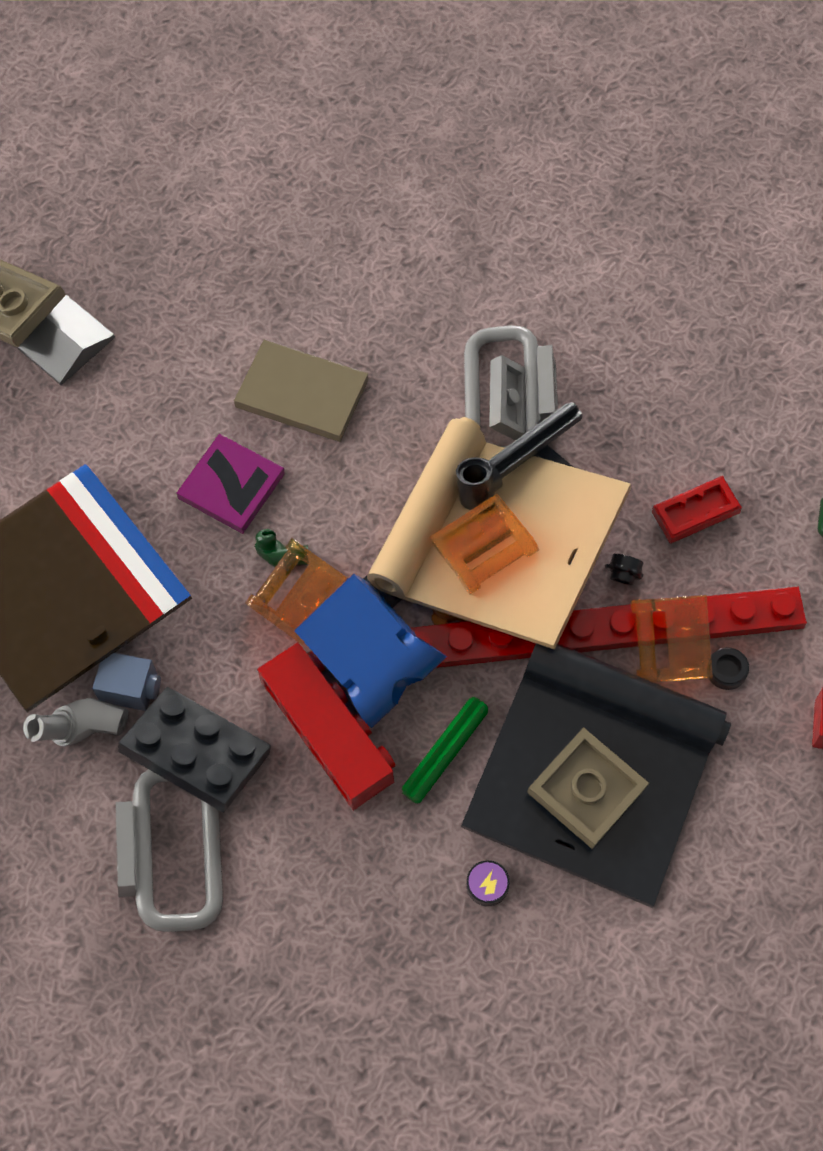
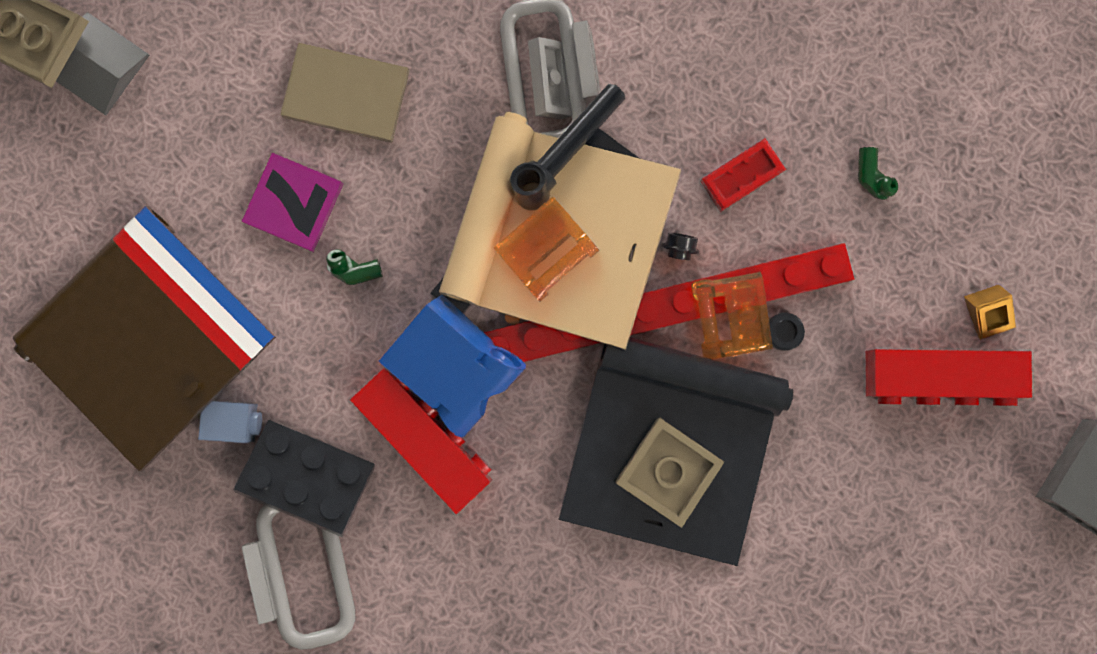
camera: 10 degrees left, 20 degrees up
light grey arm [23,698,129,746] -> none
clear orange plate [245,538,348,645] -> none
green axle [402,697,488,804] -> none
medium lavender tile [466,860,510,906] -> none

